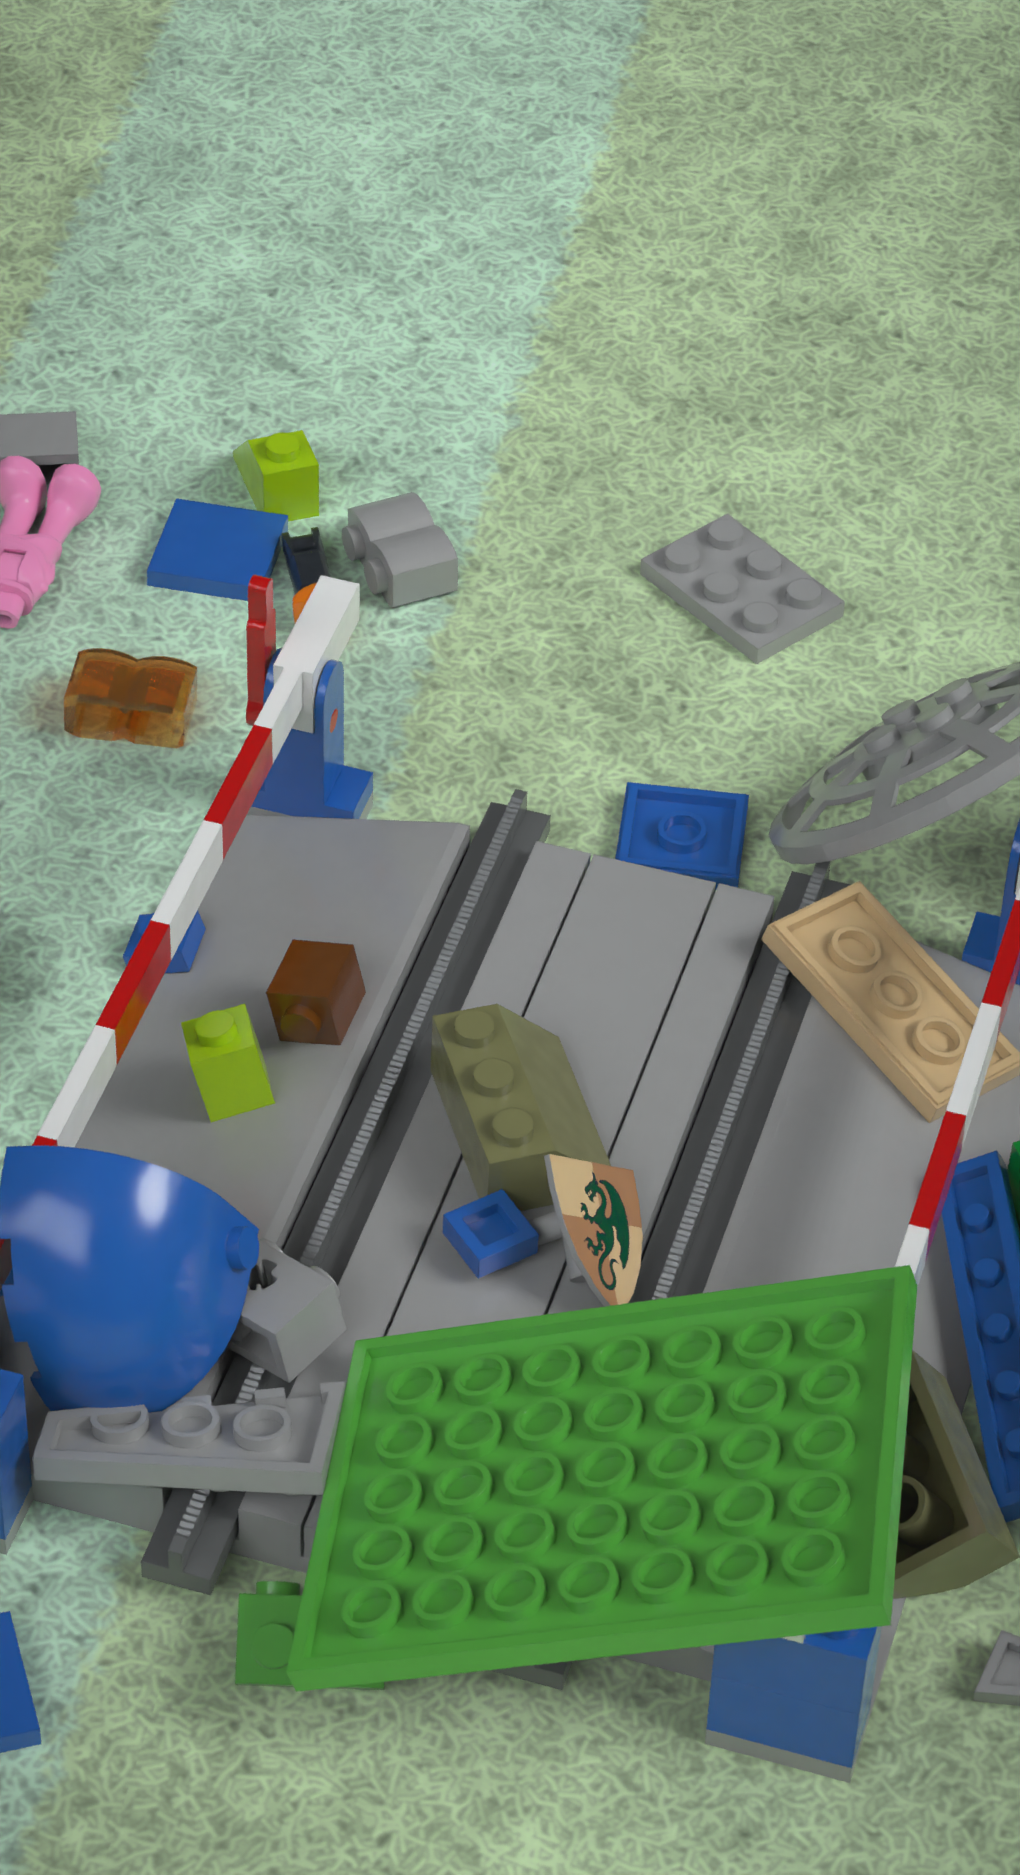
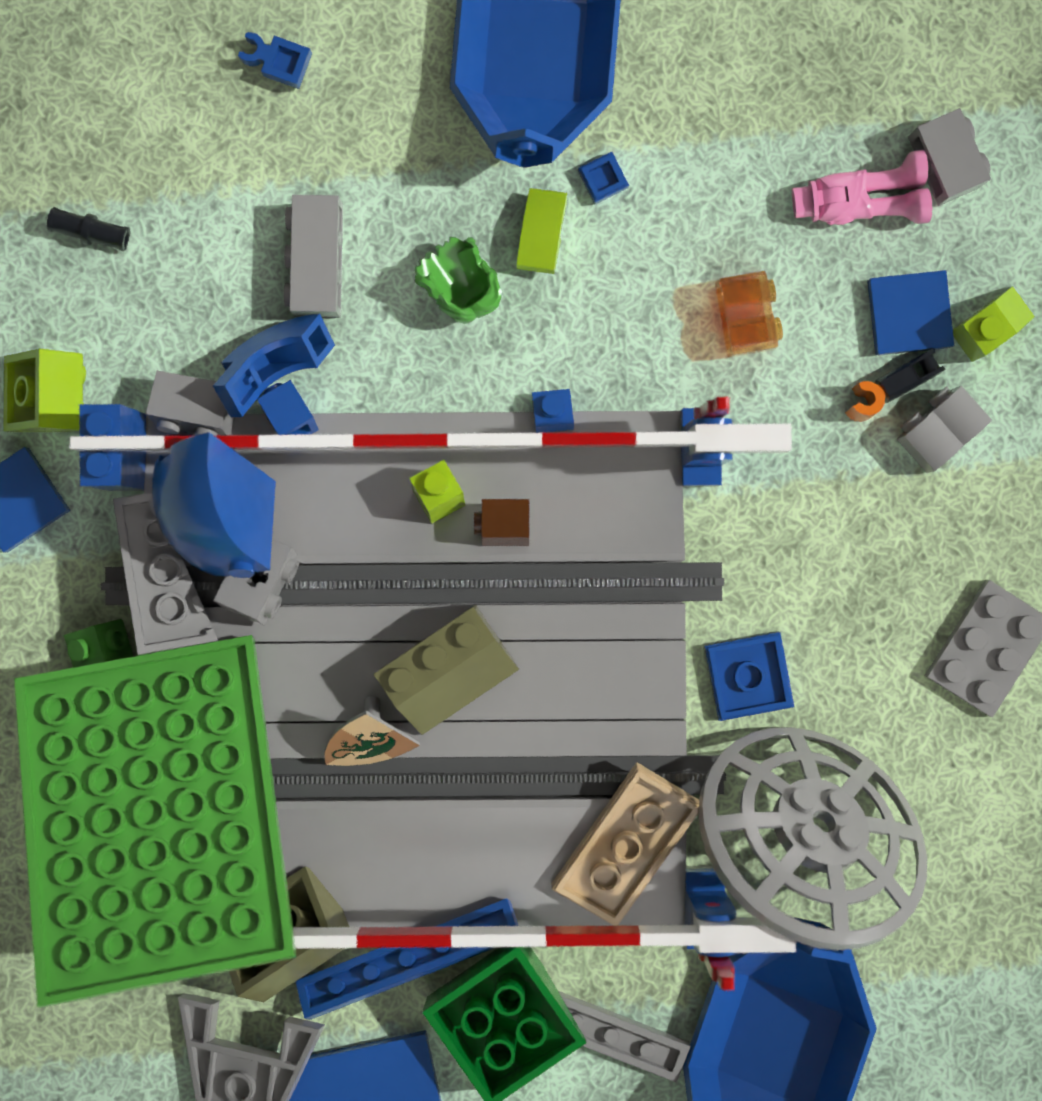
camera: 70 degrees right, 45 degrees up
blue plate [442,1189,539,1279] -> none

